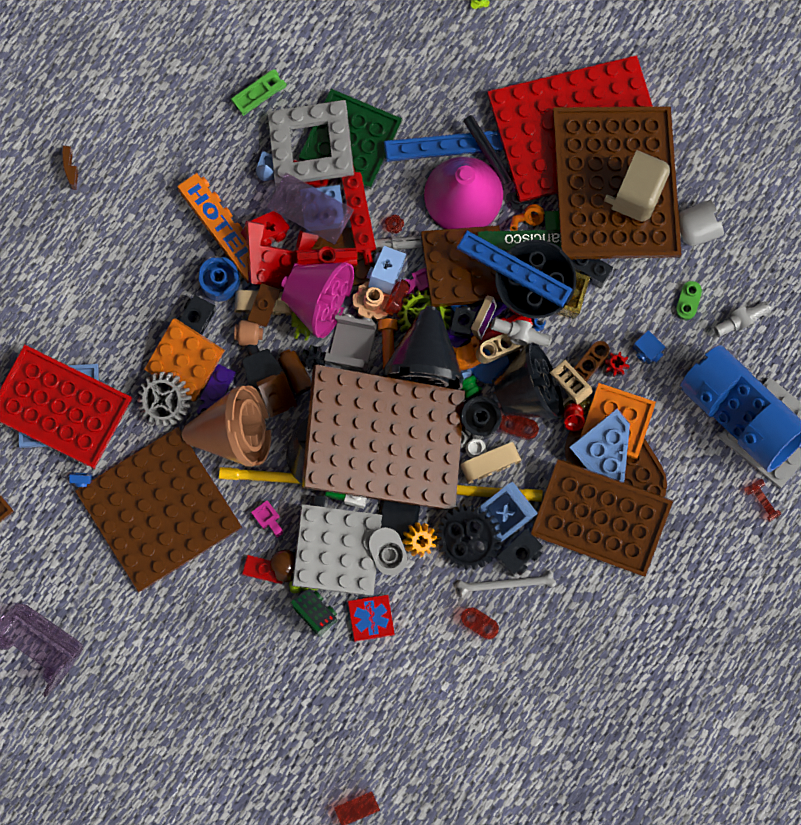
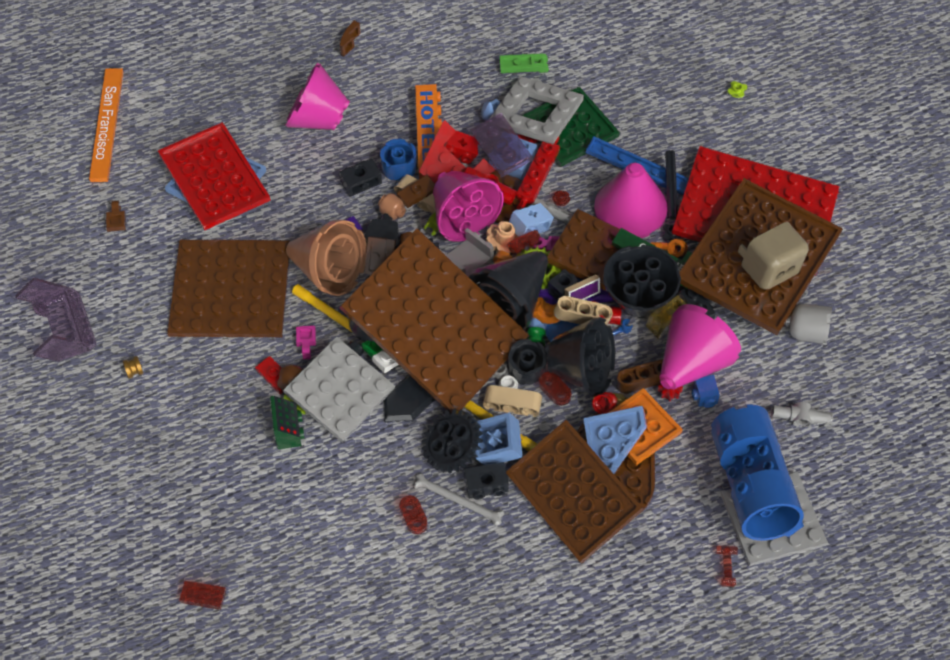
camera: 35 degrees right, 20 degrees down
blue plate [69,472,93,487] -> none
light grey gear [137,372,192,426] -> none
orange plate [144,318,225,402] -> none
red tile [348,595,395,642] -> none
light grey piece [369,527,407,576] -> none
light orange gear [402,522,437,557] -> none
blue tile [457,231,573,308] -> none
light grey pin [491,318,552,348] -> none
tan slope [550,360,593,405] -> none
bright green plate [676,281,702,320] -> none
none -> pearl gold wheel [123,356,144,379]
none -> dark pink cone [285,62,350,131]
none -> dark pink cone [660,304,741,389]

